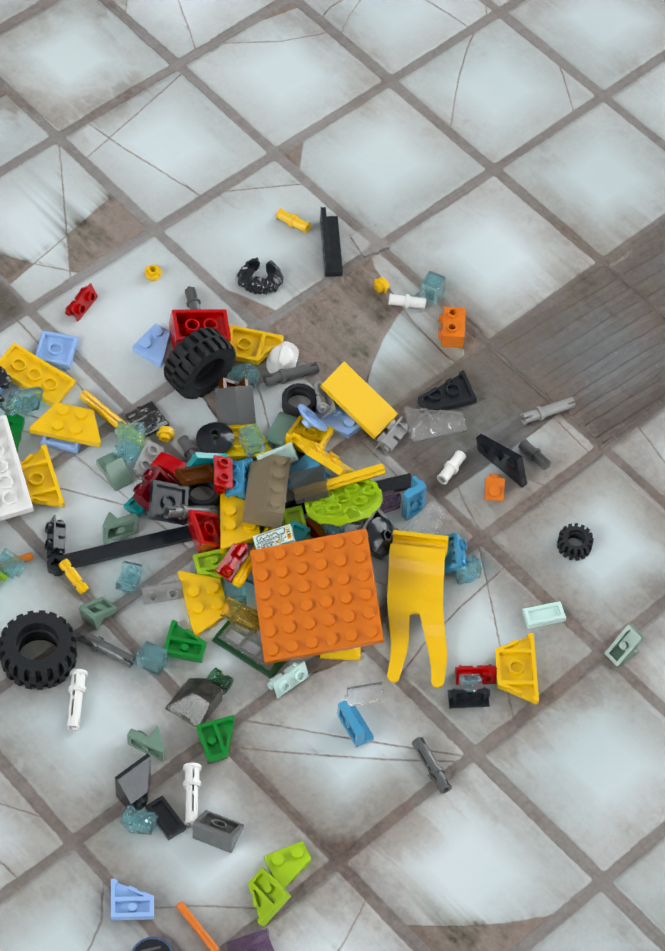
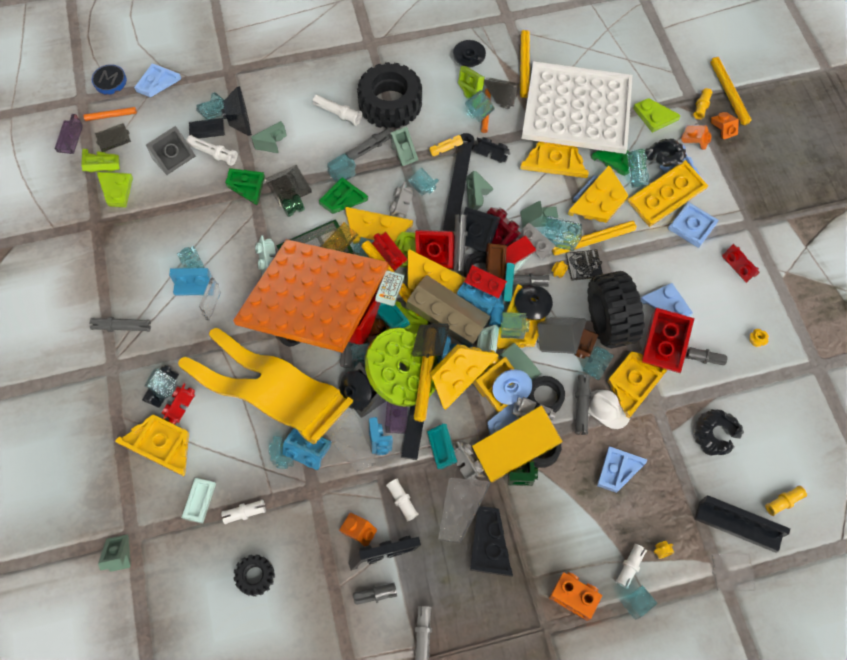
camera: 120 degrees right, 10 degrees up
none -> clear smoke piece [95,123,131,152]
none -> clear light blue bracket [177,246,205,268]
none -> white pin [221,499,266,524]
none -> teal tile [427,423,457,469]
none -> dark green bracket [508,461,538,486]
none -> light blue wing [597,446,647,493]

